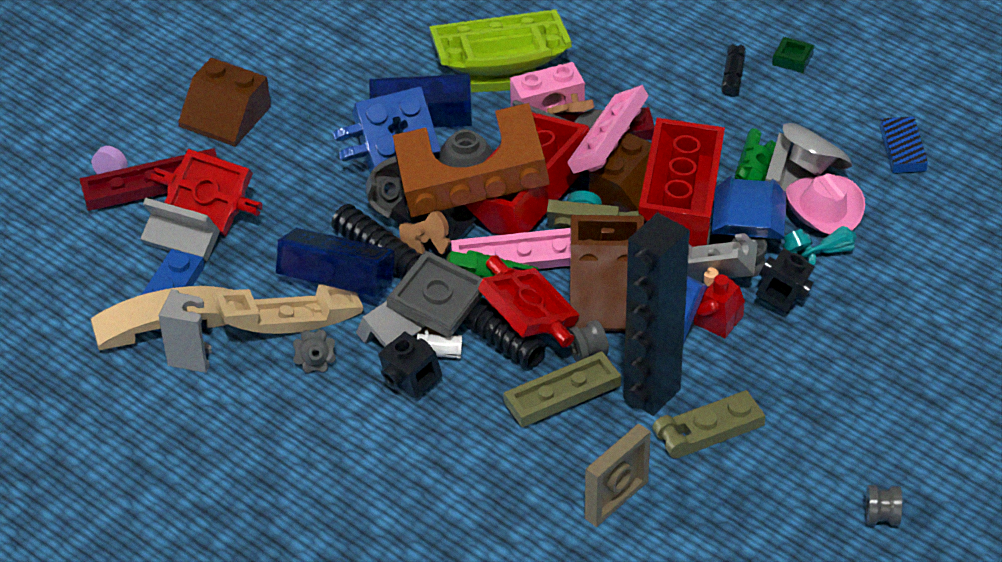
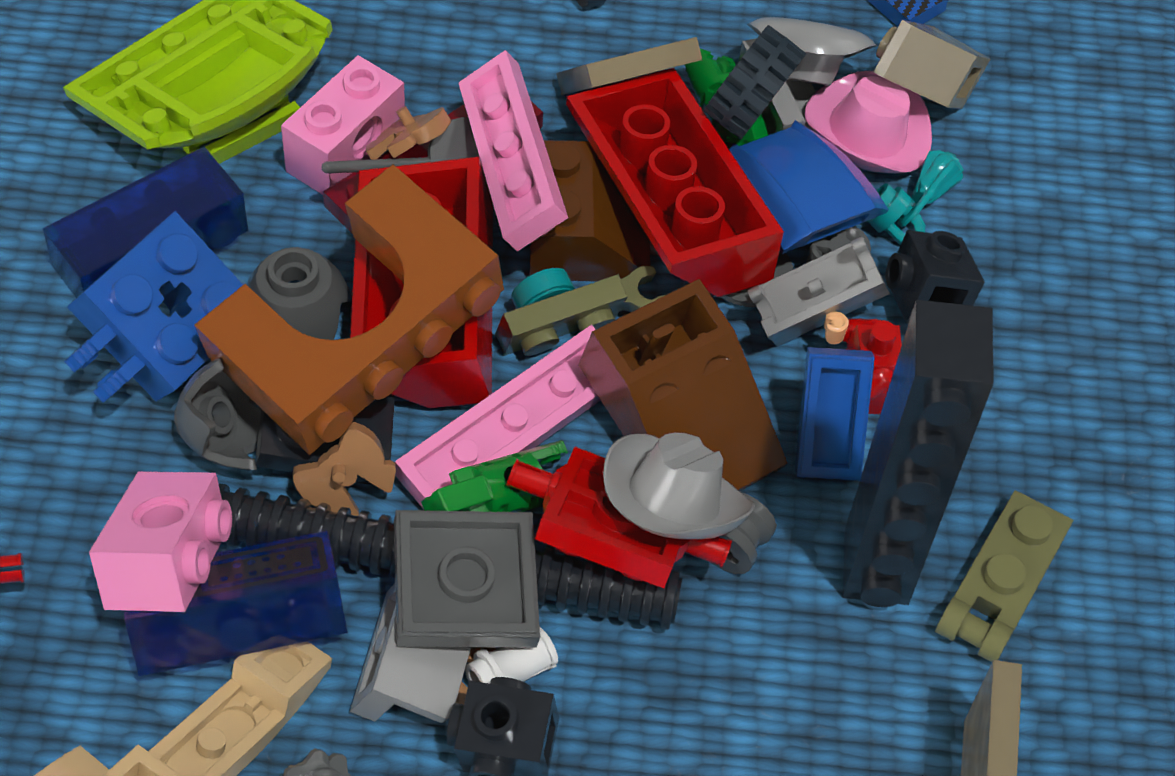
camera: 40 degrees left, 10 degrees up
olive plate [504,351,621,427] -> none
none -> bright pink brick [89,472,232,612]
none -> dark tan tile [556,37,702,95]
none -> light grey hat [603,432,755,539]
none -> black wheel [703,25,806,140]
none -> dark tan slope [873,20,991,109]

